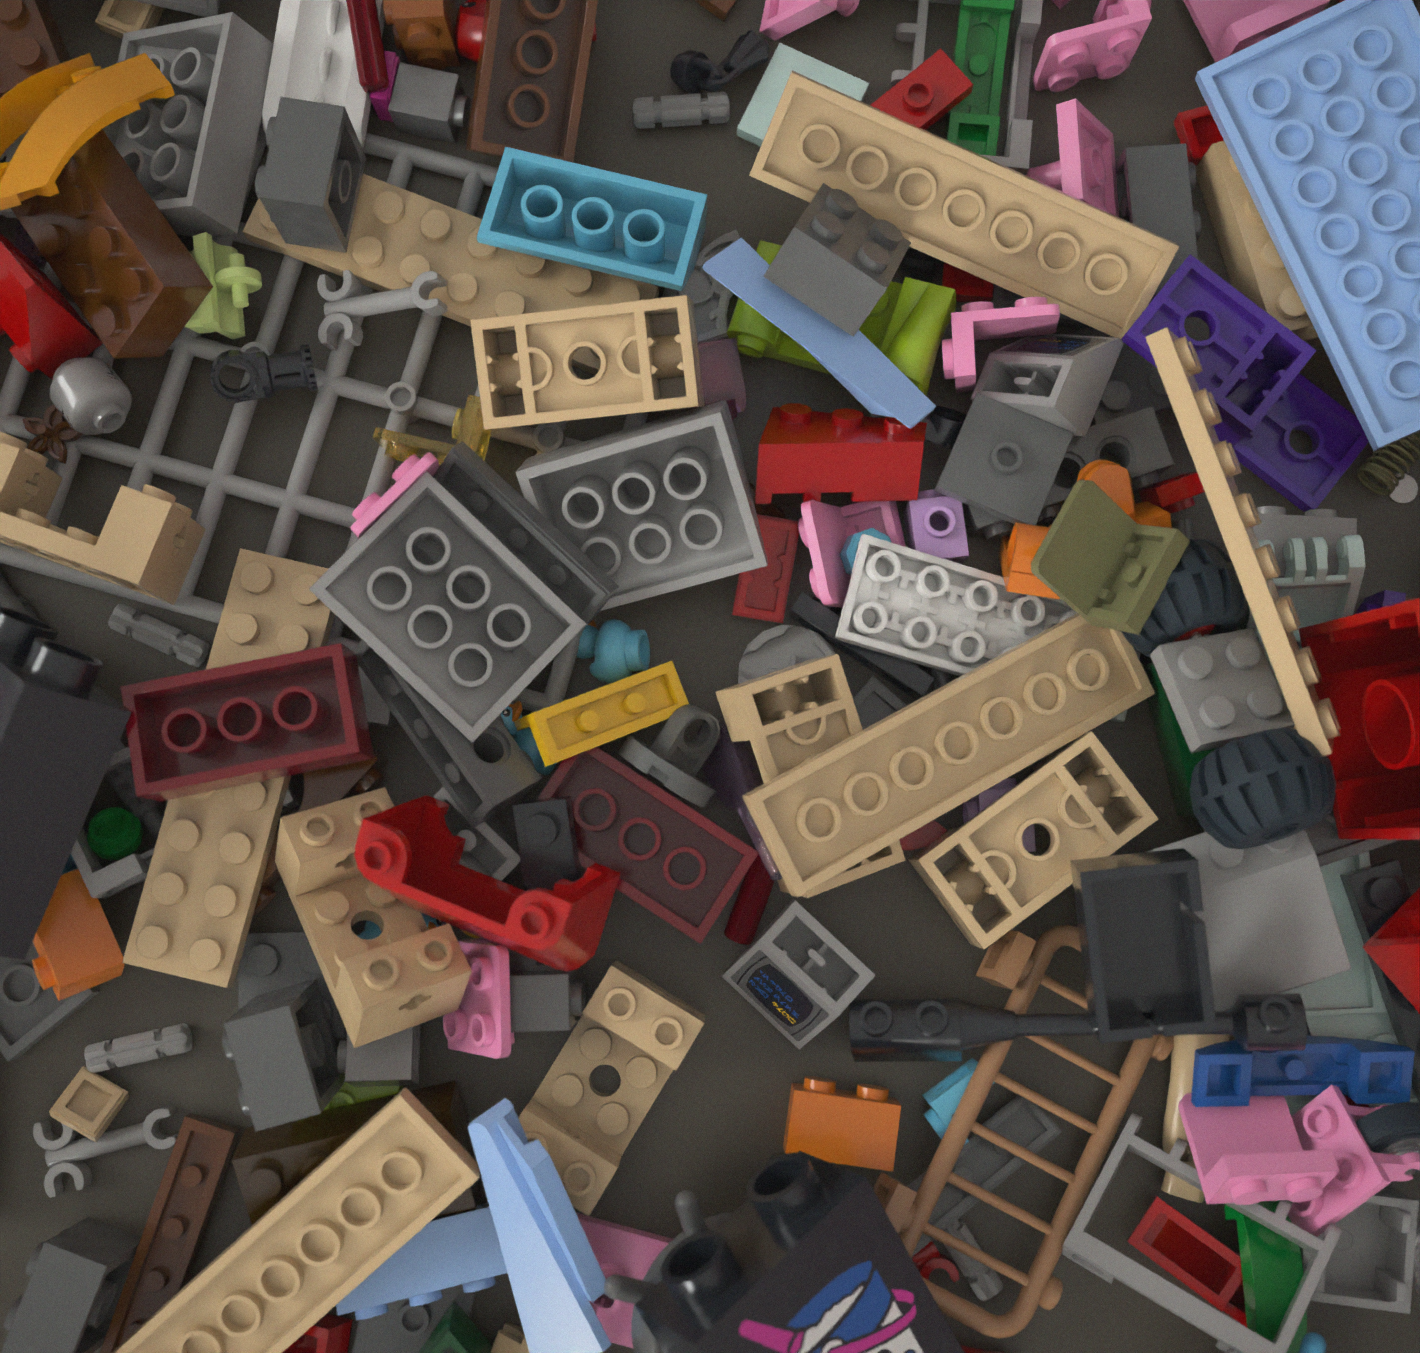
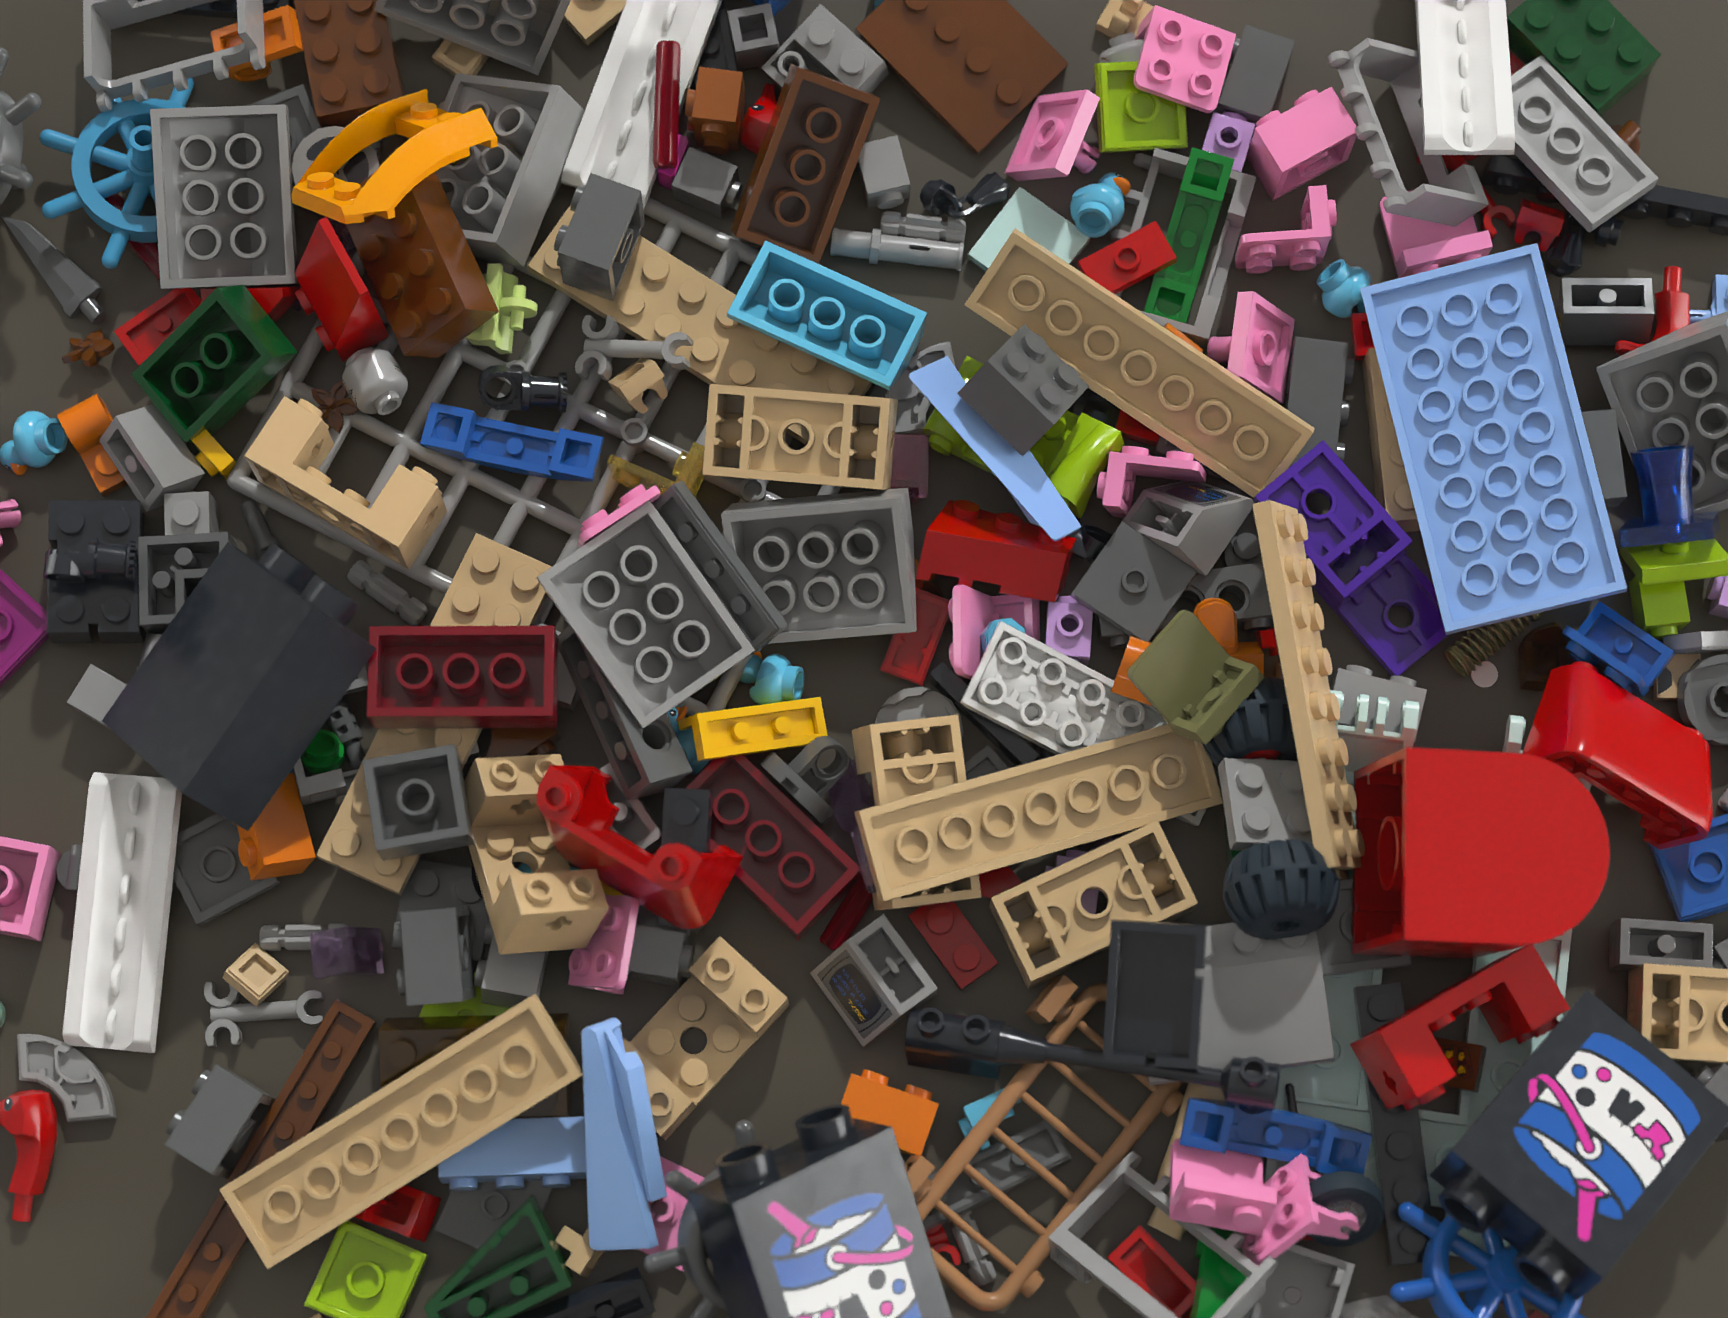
camera: 10 degrees right, 5 degrees down
none -> clear purple bracket [310,926,384,979]
none -> dark grey brick [362,744,474,861]
none -> blue slope [420,402,604,482]
none -> tan tile [608,358,668,414]
none -> light grey pin [830,227,964,271]
none -> light grey brick [856,135,910,209]
none -> red plate [908,901,998,991]
none -> medium azure animal [1070,173,1131,237]
none -> medium azure animal [1316,259,1371,318]

